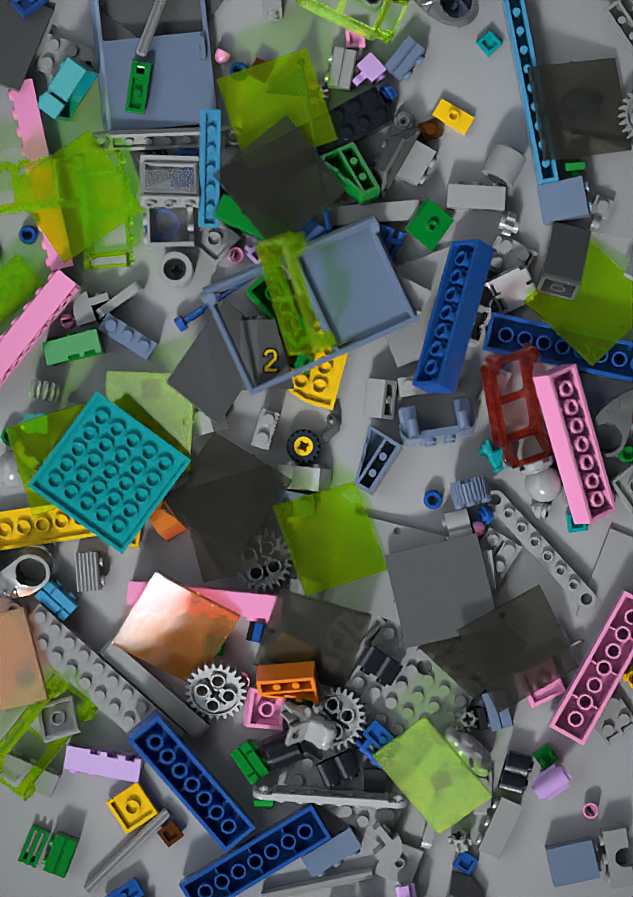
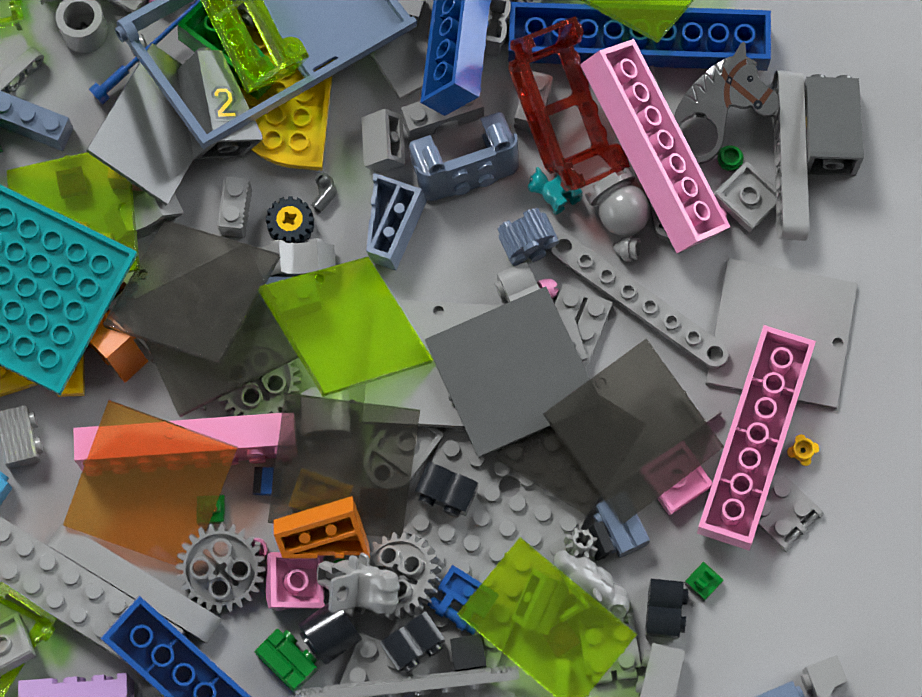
camera: 10 degrees left, 15 degrees down
green tile [289,352,315,375] -> none
blue plate [423,490,443,509] -> none
blue plate [477,506,494,525] -> none
lavender piece [532,764,572,801] -> none
teal tile [565,513,588,533] -> none
bright pink hinge [583,803,599,819] -> none

